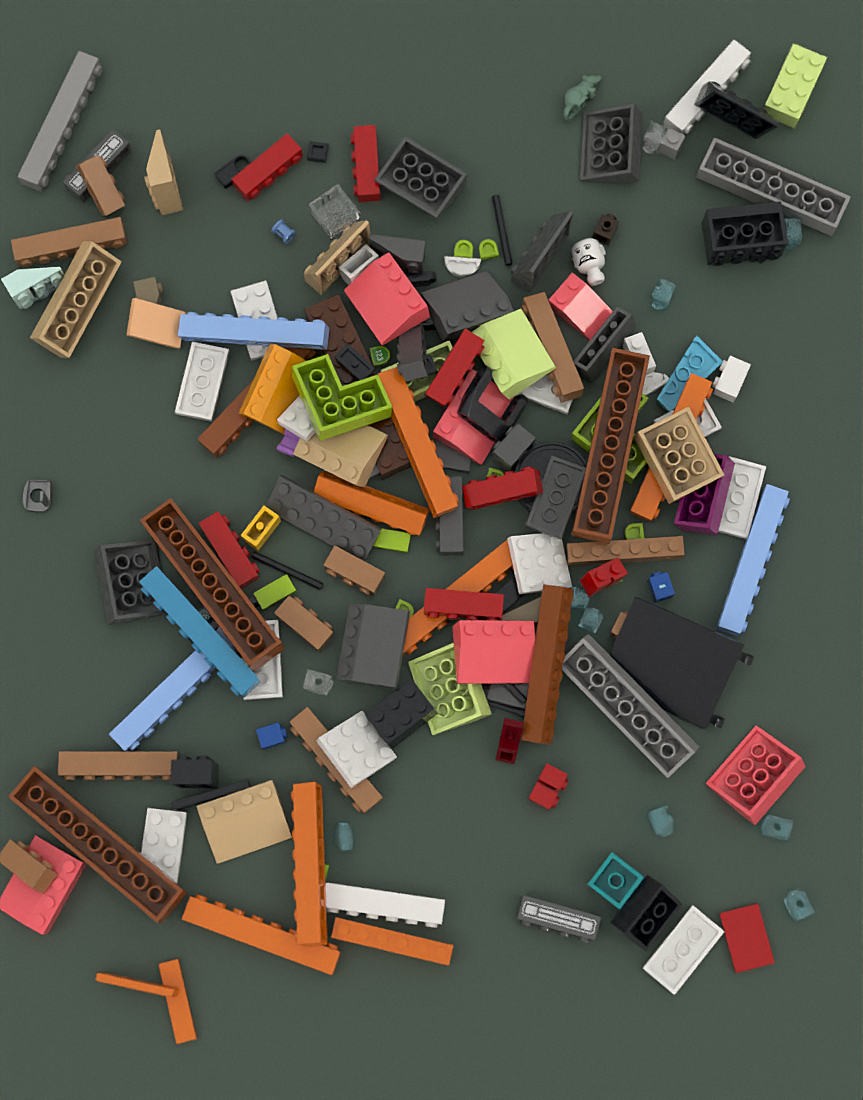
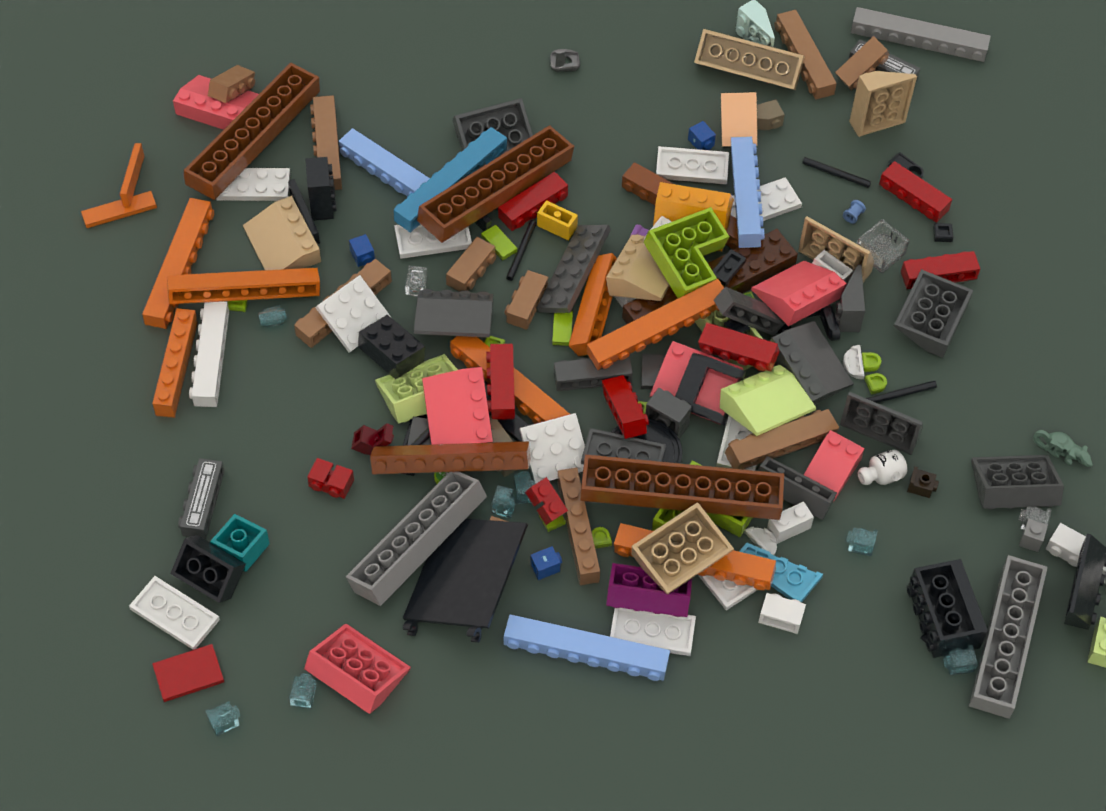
camera: 80 degrees right, 20 degrees down
clear light blue brick [647,805,674,837] -> none
none -> blue brick [688,121,716,150]
none -> black piece [802,157,871,188]

